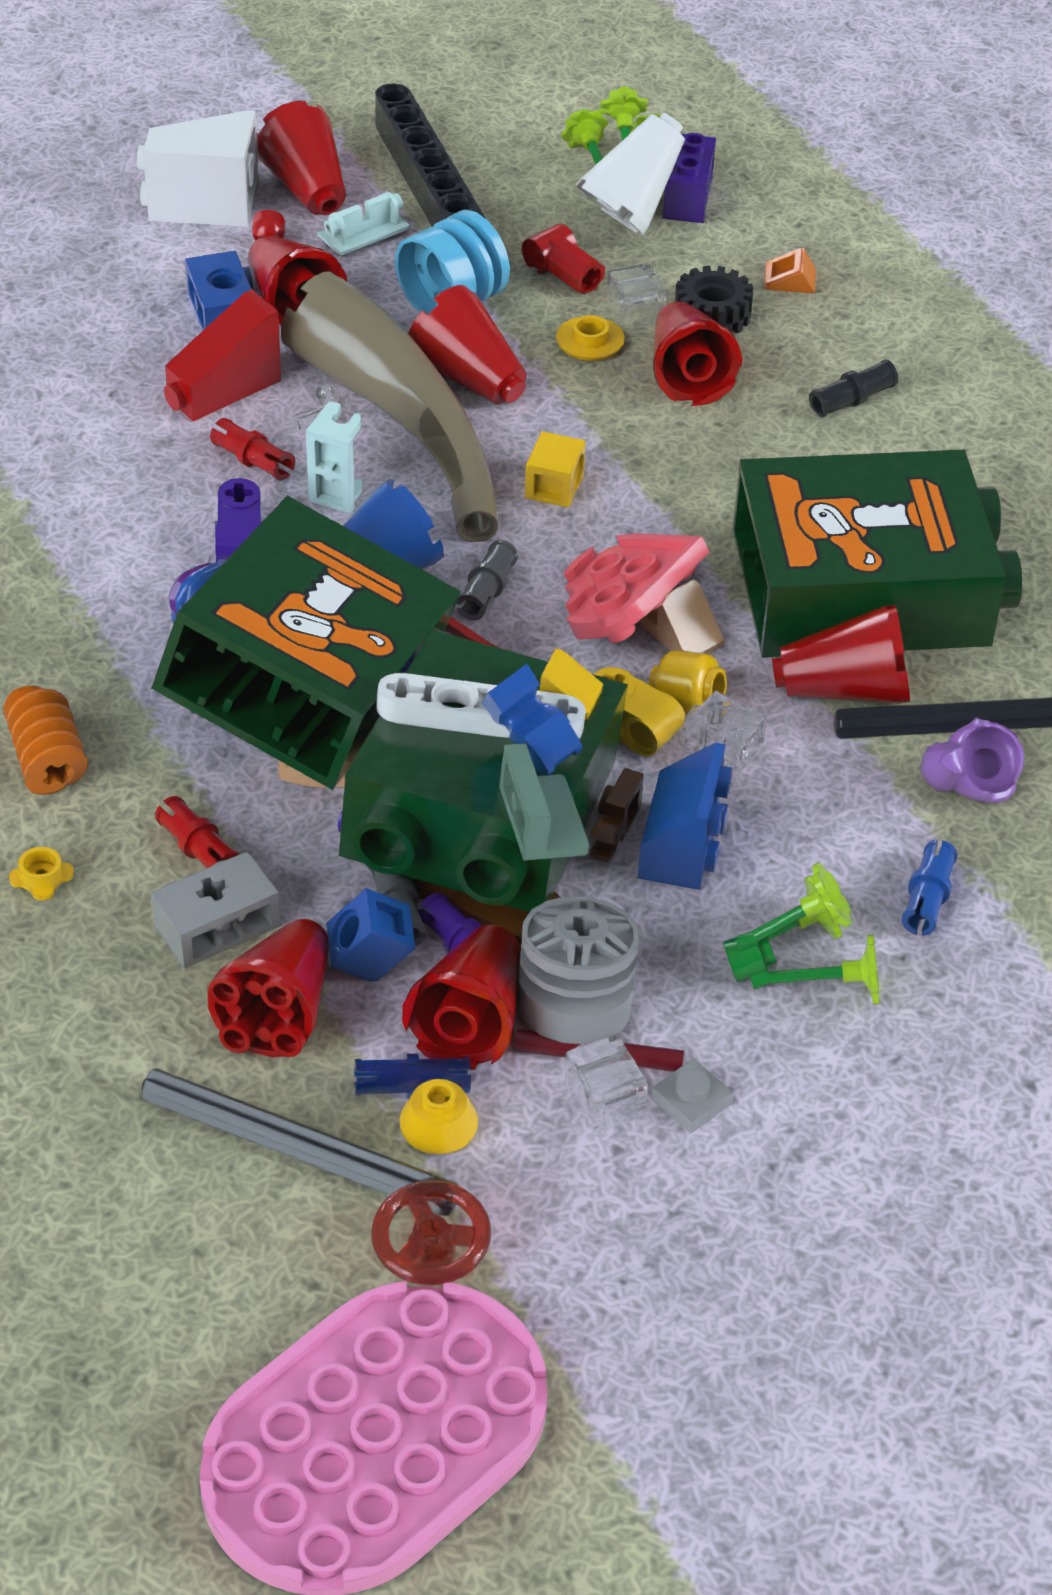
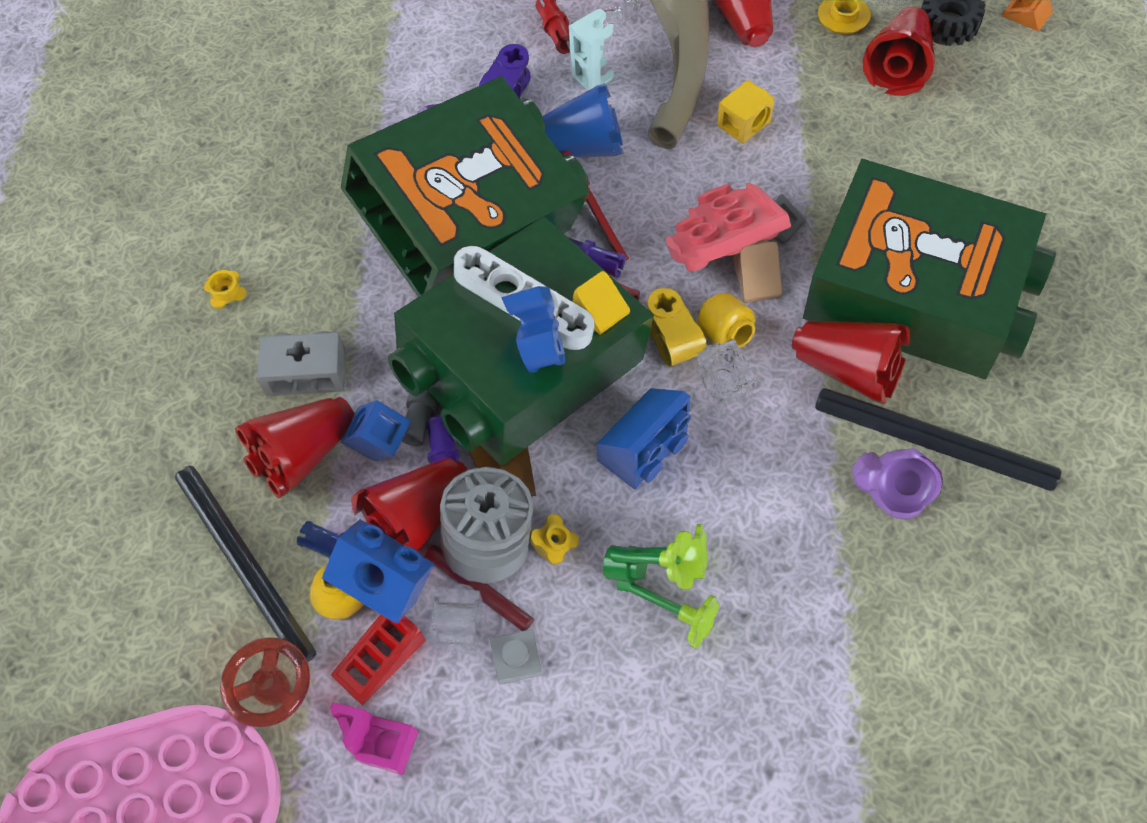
camera: 35 degrees right, 15 degrees up
orange piece [3,686,88,795] -> none
red pin [155,796,240,868] -> none
dark grey pin [456,540,518,620] -> none
sand green panel [499,743,589,861] -> none
reddish brown plate [589,767,644,862] -> none
black pin [809,359,898,418] -> none
blue pin [901,840,958,936] -> none
none -> blue brick [322,519,434,624]
none -> dark pink slope [330,702,419,775]
none -> red slope [331,614,426,706]
none -> yellow plate [530,514,579,565]

